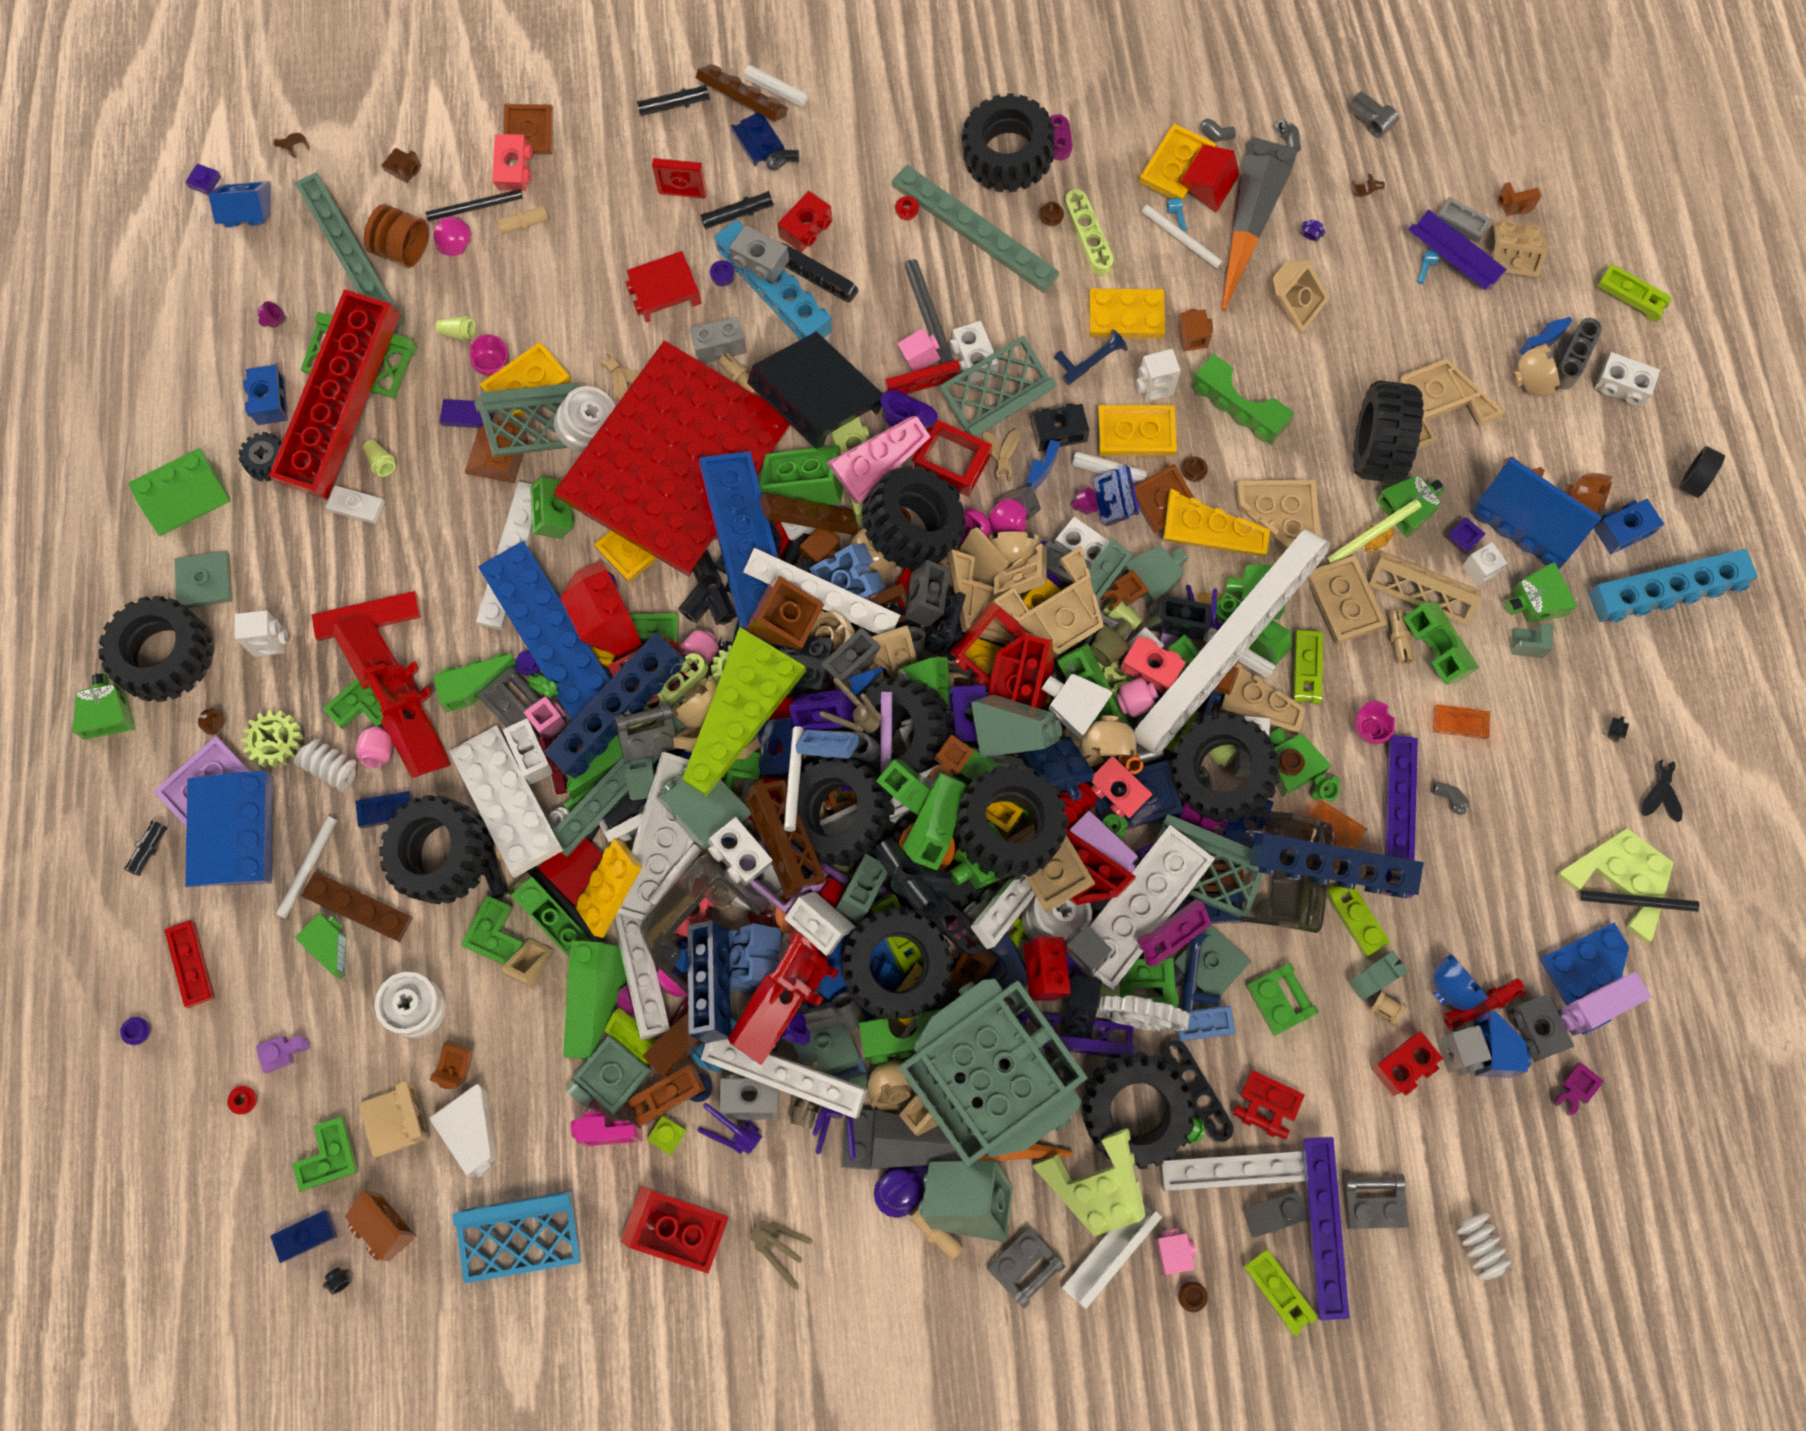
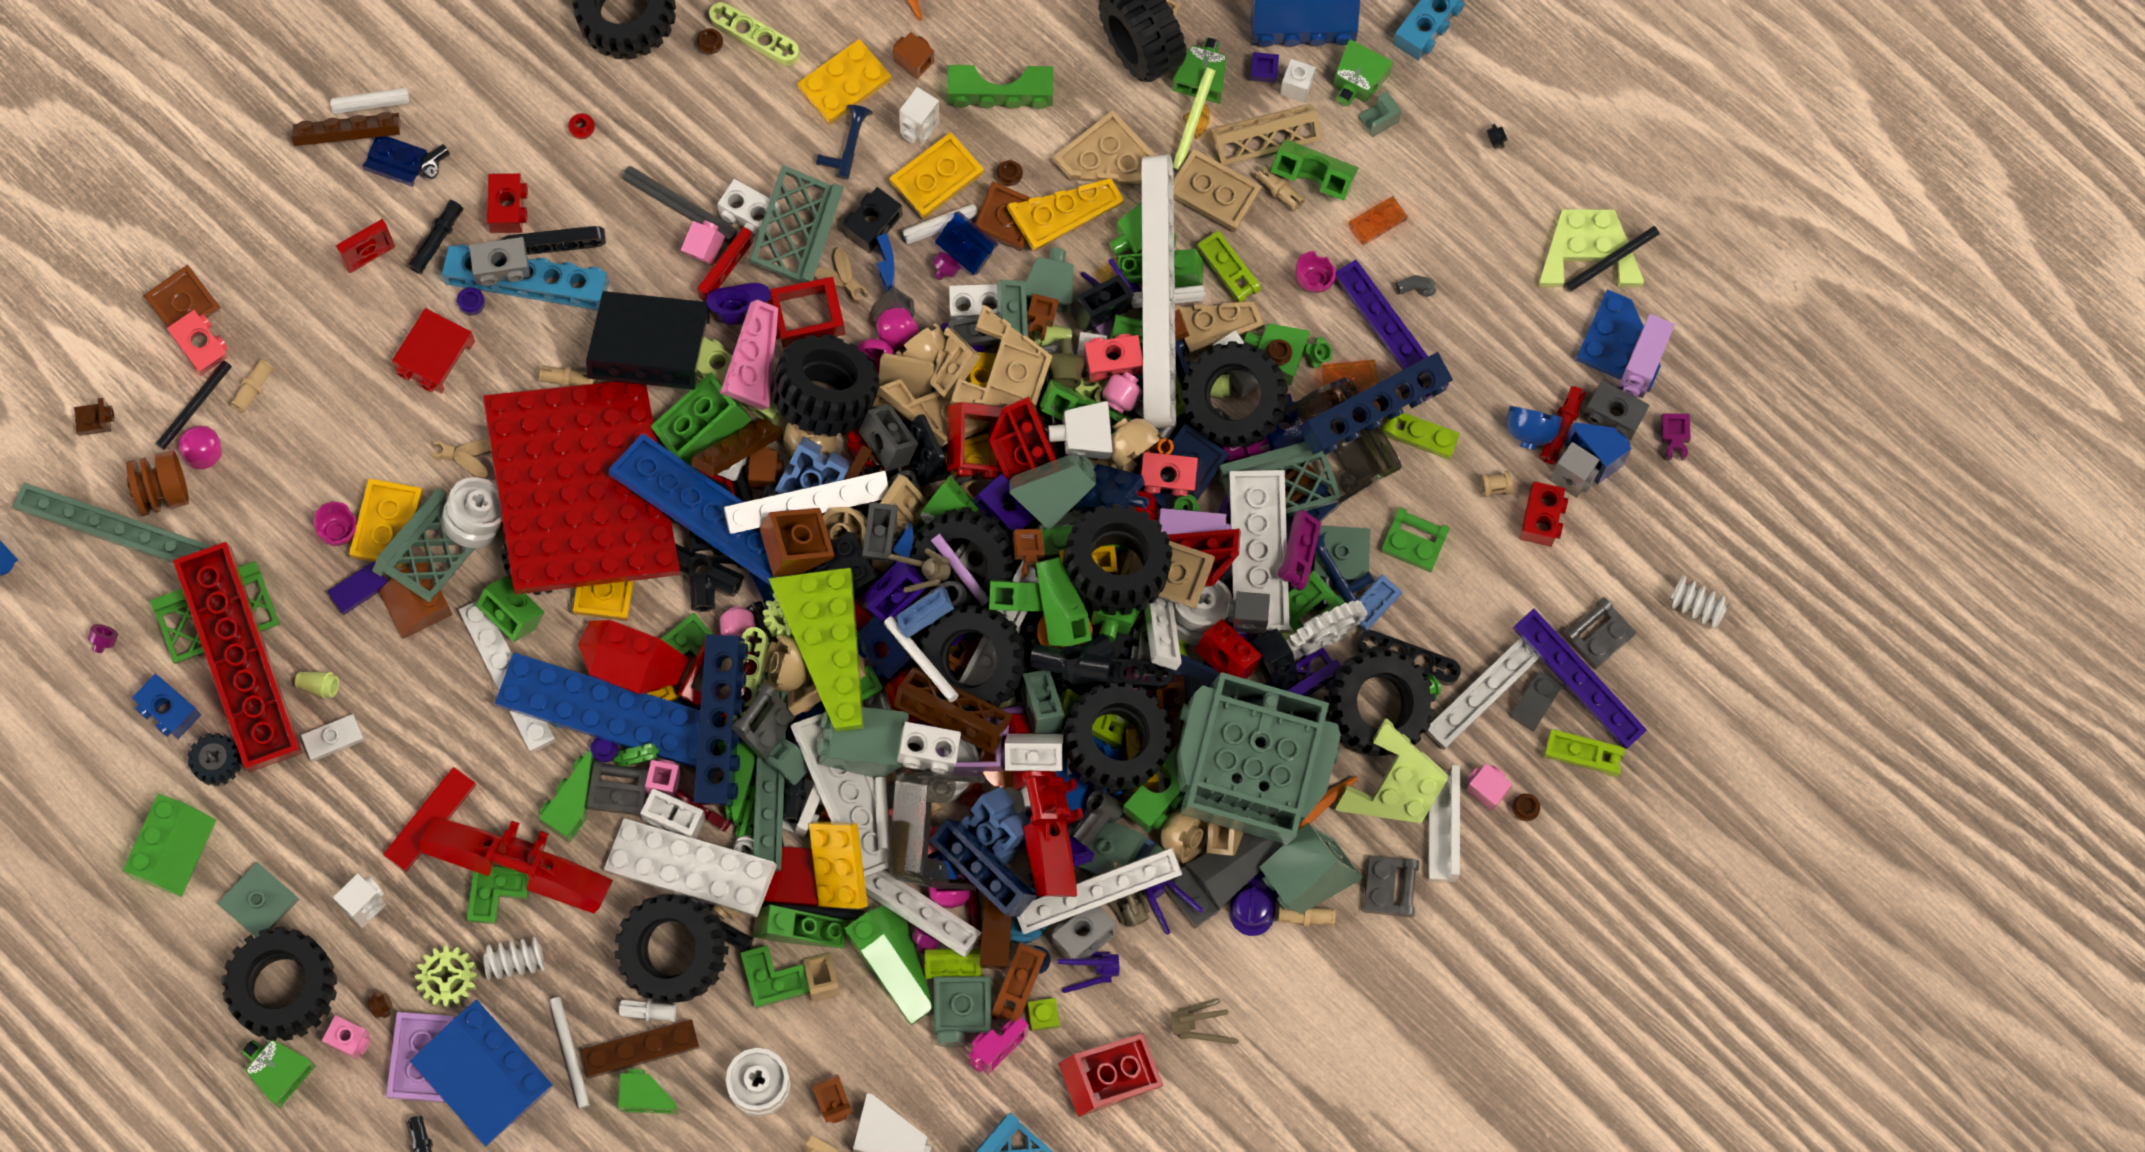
camera: 45 degrees left, 0 degrees up
bright pink head [355,726,394,768] -> none
clear blue plate [355,791,412,829] -> none
yellowish green cone [436,316,476,341] -> none
black pin [637,84,710,117] -> none
light grey brick [690,317,747,364] -> none
sand green plate [892,165,1059,293] -> none
red plate [1232,1070,1305,1140] -> none
sand green leg [1349,951,1409,1001] -> none
black piece [1641,759,1683,822] -> none
none -> bright pink brick [322,1015,371,1060]
none -> white axle [619,999,677,1022]

